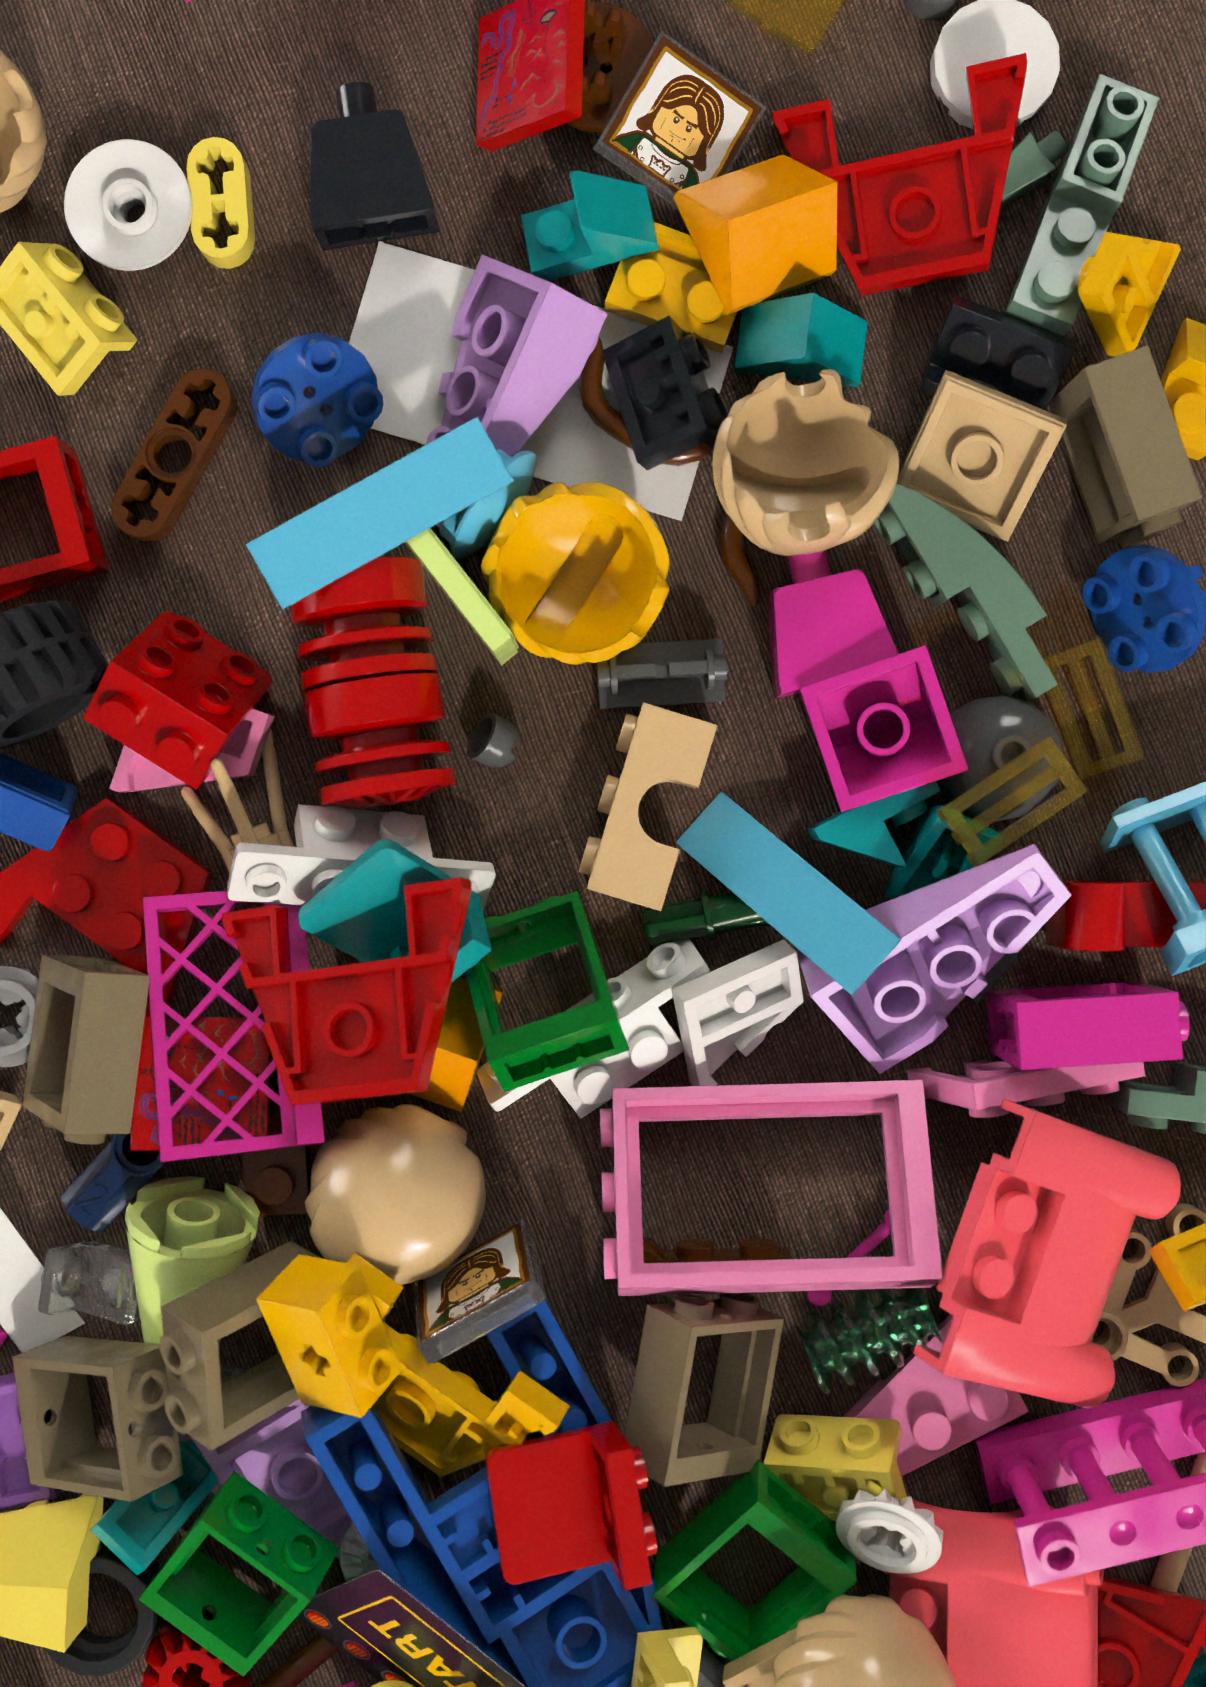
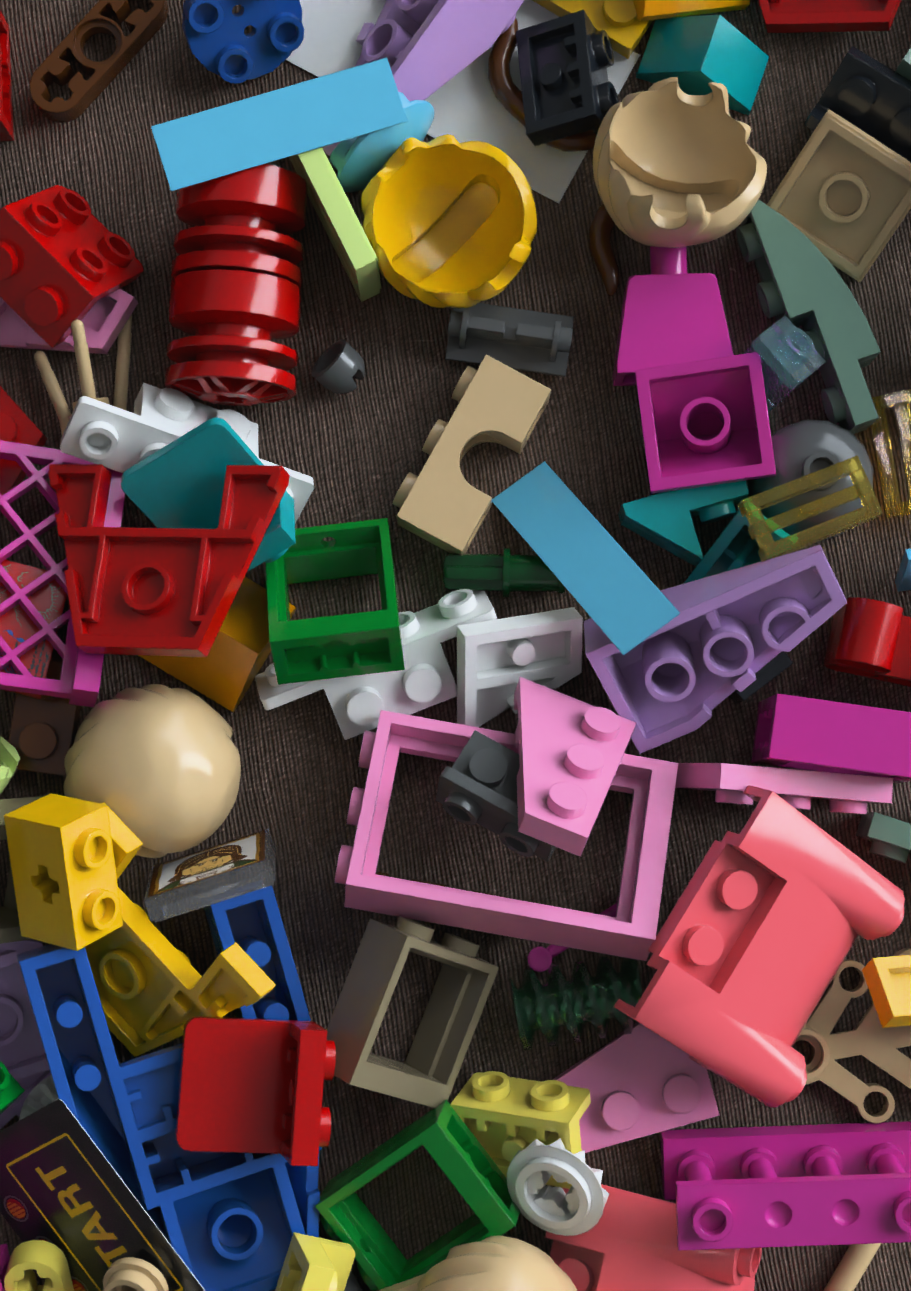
camera: 10 degrees right, 5 degrees down
none -> dark grey bracket [436,730,556,862]
none -> bright pink wing [514,677,636,857]
none -> clear light blue bracket [743,315,826,412]

